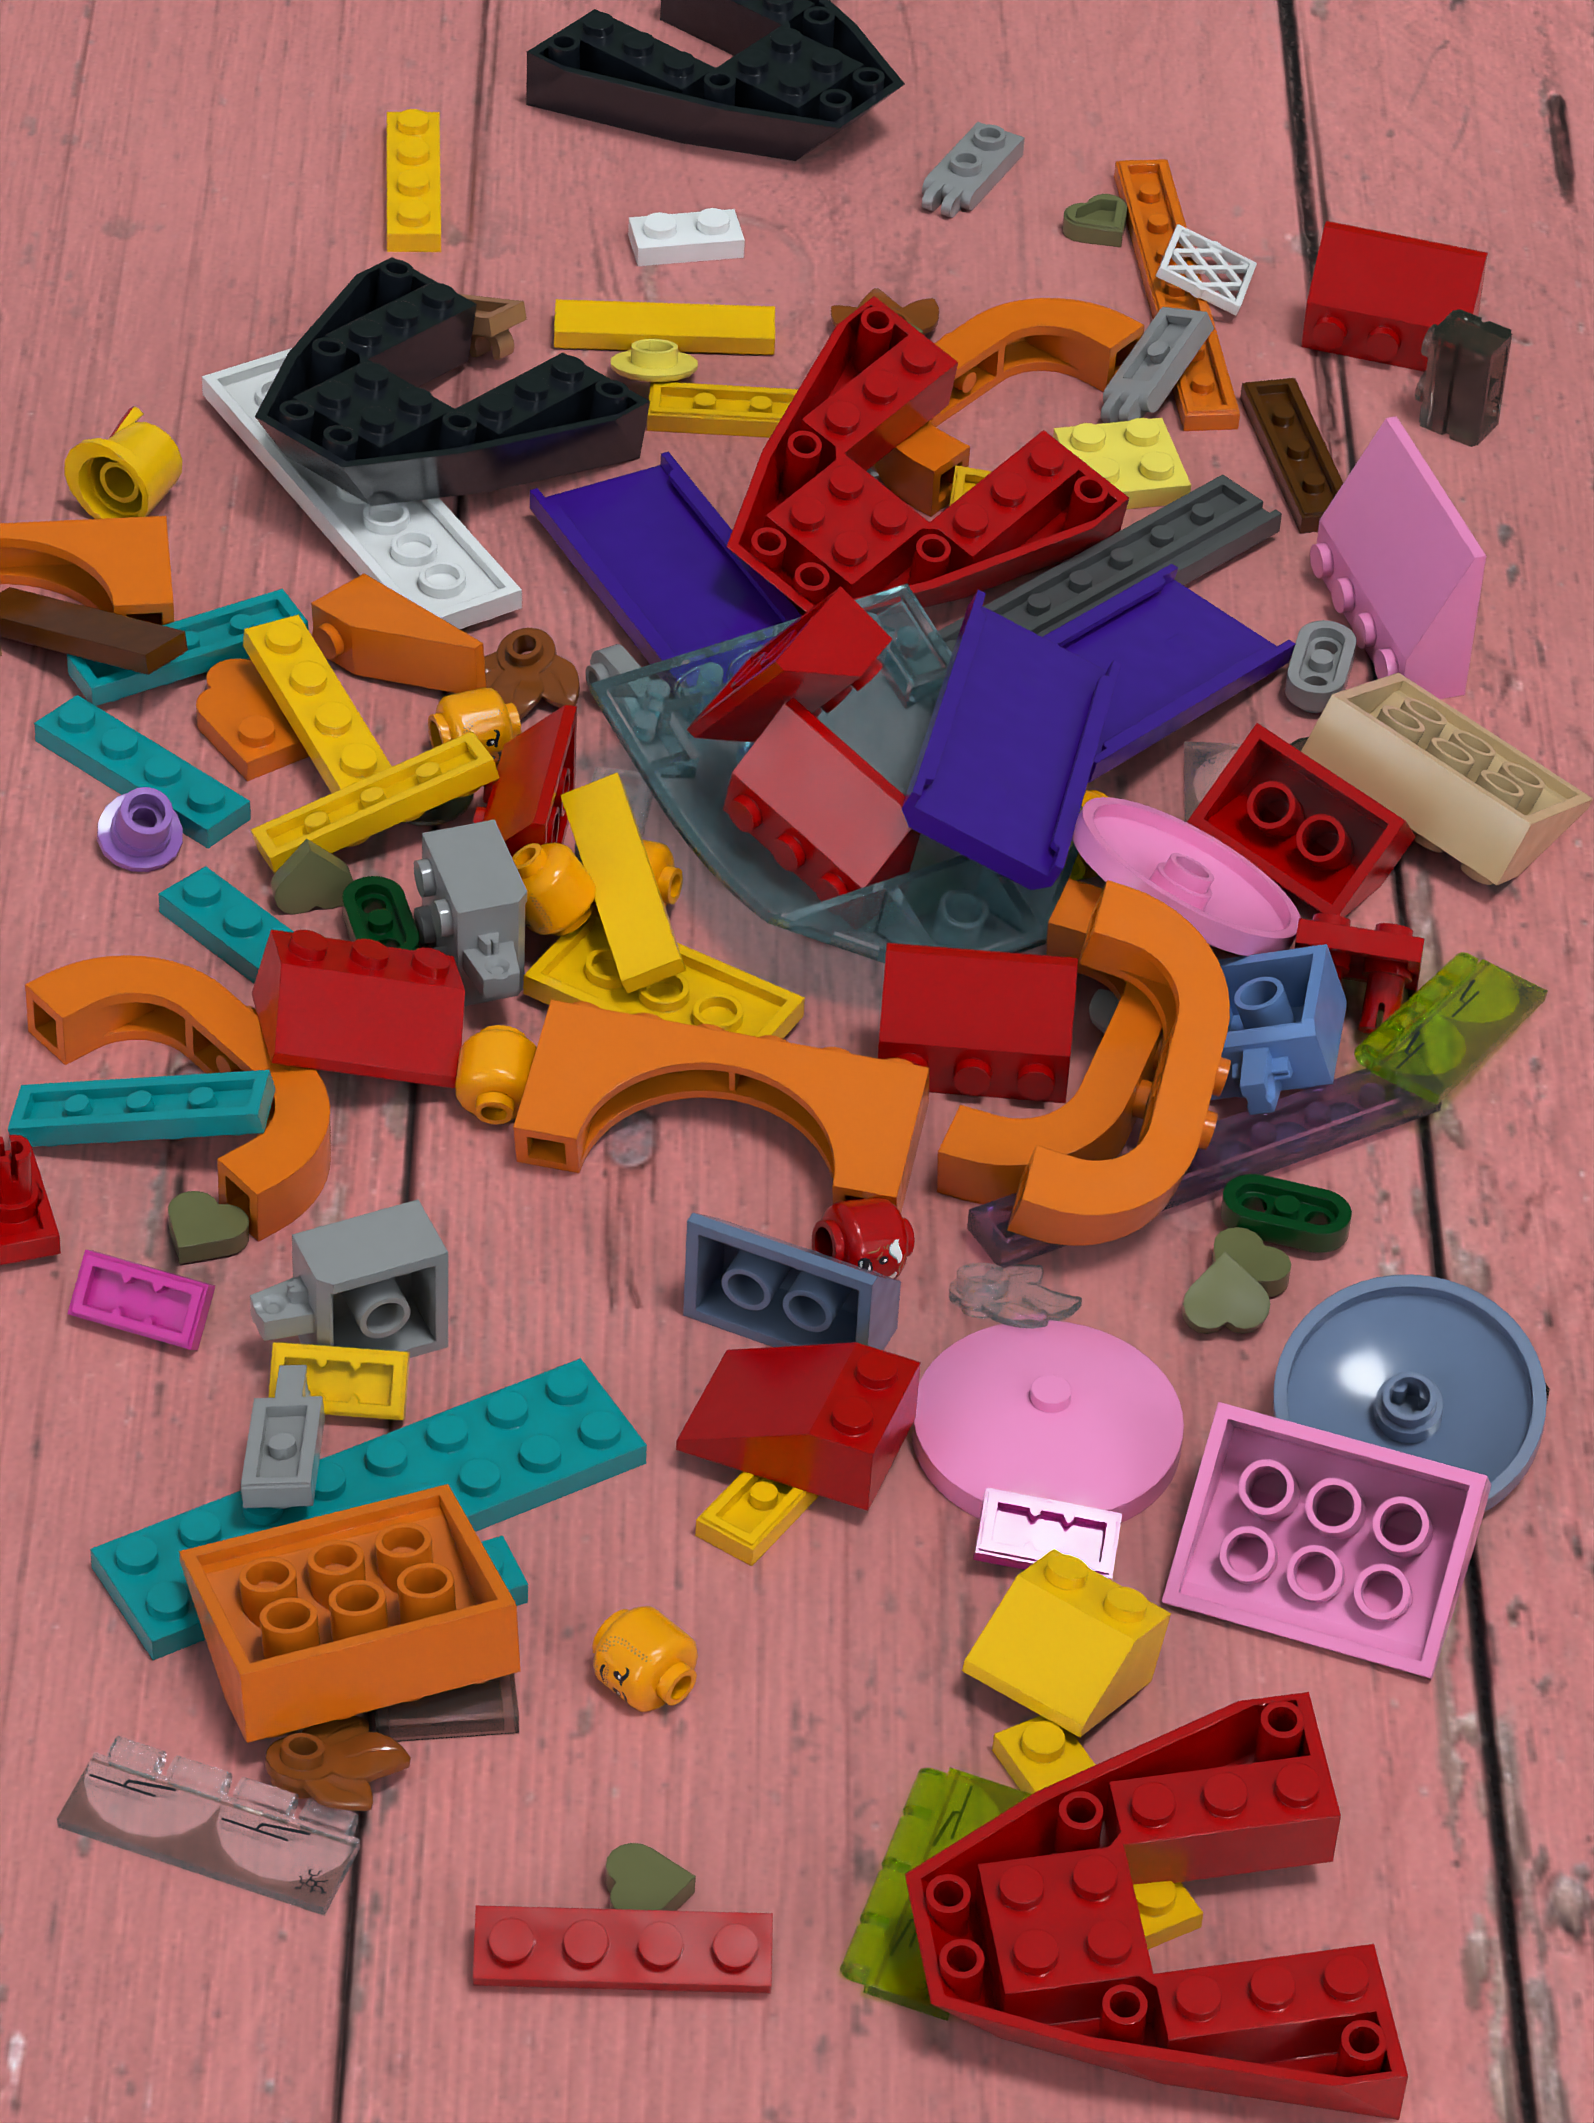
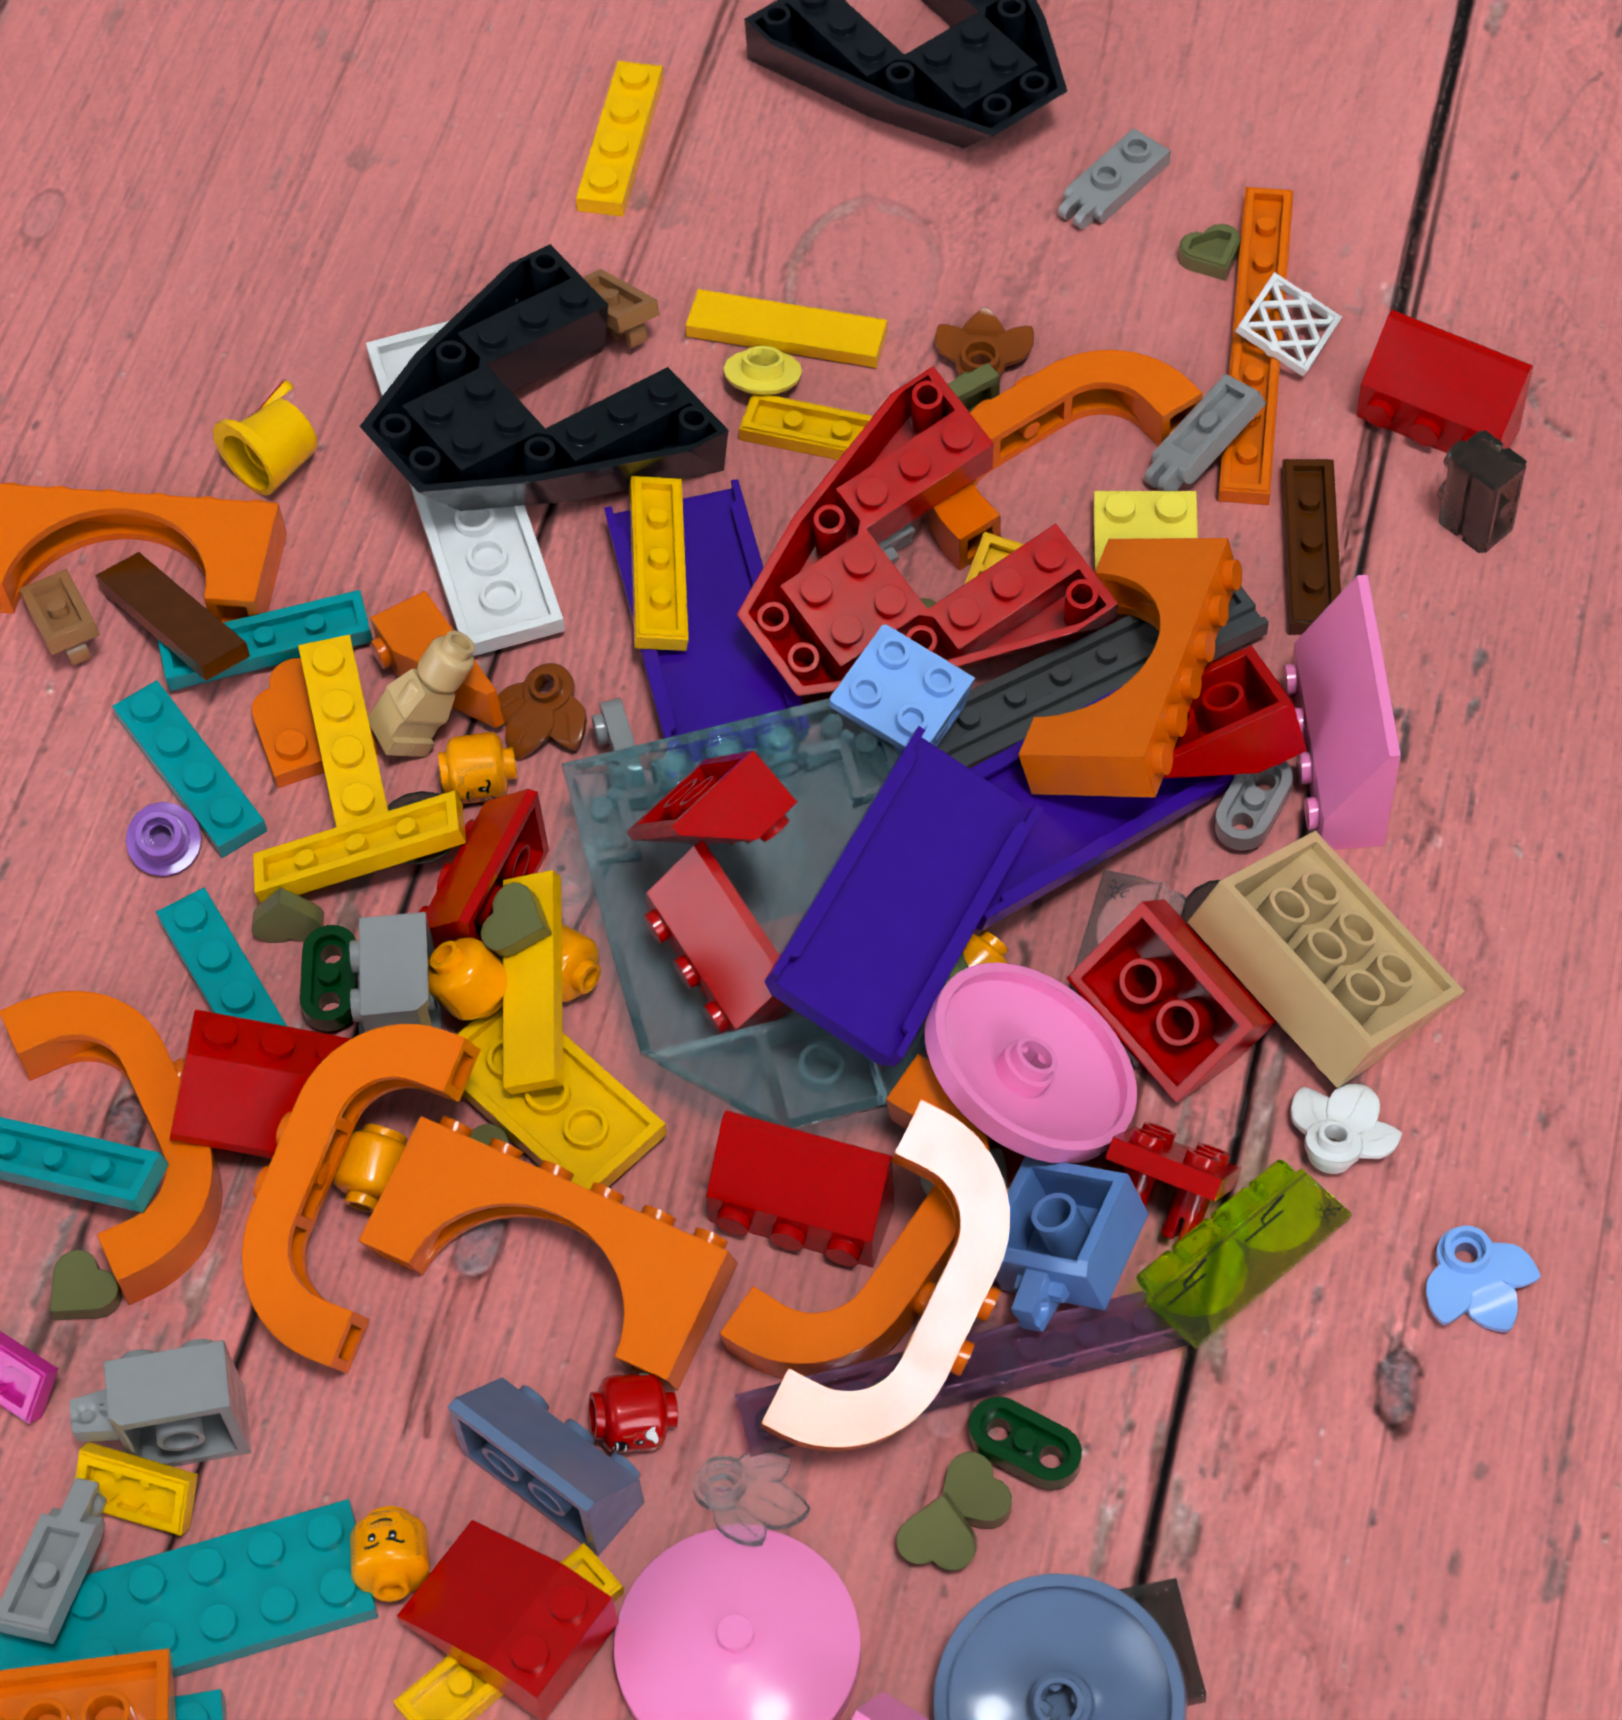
camera: 20 degrees right, 15 degrees up
white plate [628,208,745,266] -> none
none -> orange arch [242,1024,481,1374]
none -> light orange head [350,1506,430,1602]
none -> tan piece [368,630,475,757]
none -> olive tile [481,882,552,957]
none -> yellow tile [629,476,689,651]
none -> light blue bracket [829,625,975,755]
none -> orange arch [1018,538,1242,798]
none -> red slope [1163,645,1307,778]
none -> white plate [1290,1084,1402,1174]

